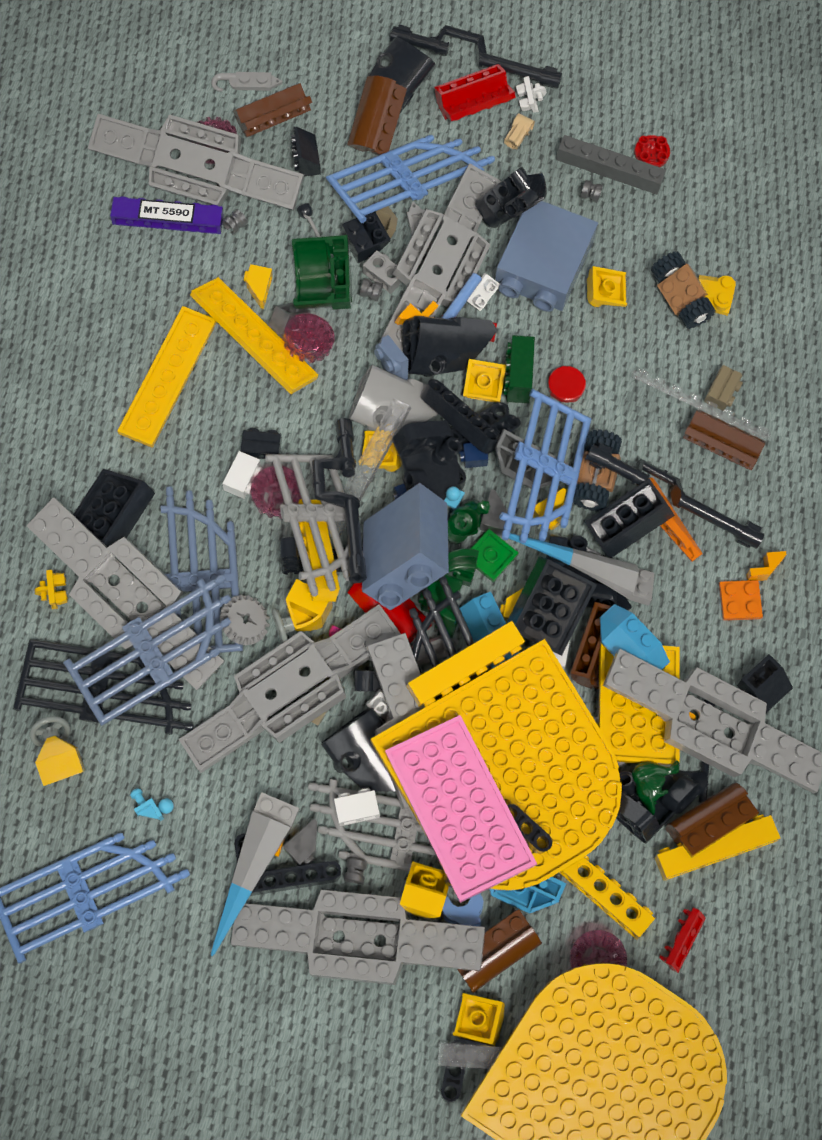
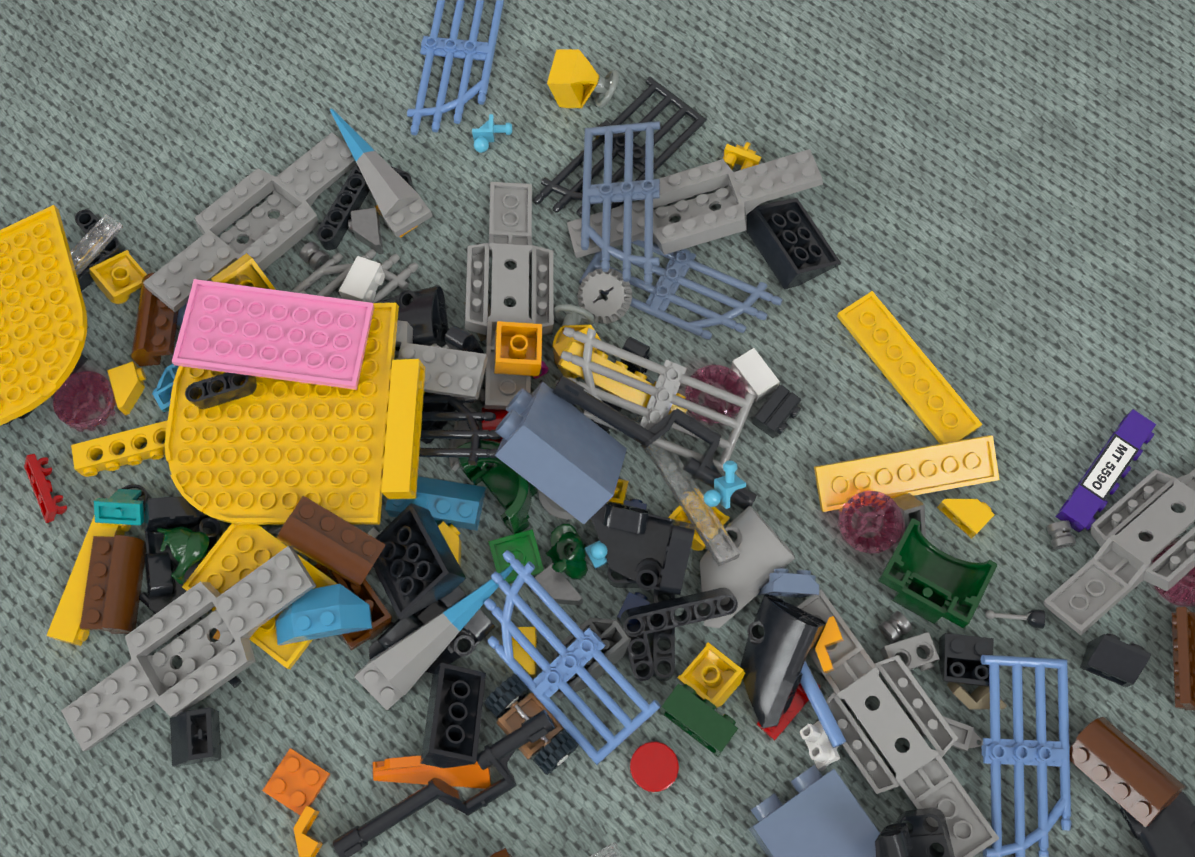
camera: 130 degrees right, 0 degrees up
none -> teal piece [94,484,148,525]
none -> yellow slope [107,361,146,415]
none -> reddish brown brick [277,496,385,587]
none -> light orange brick [494,321,542,376]
none -> medium azure piece [703,461,746,509]

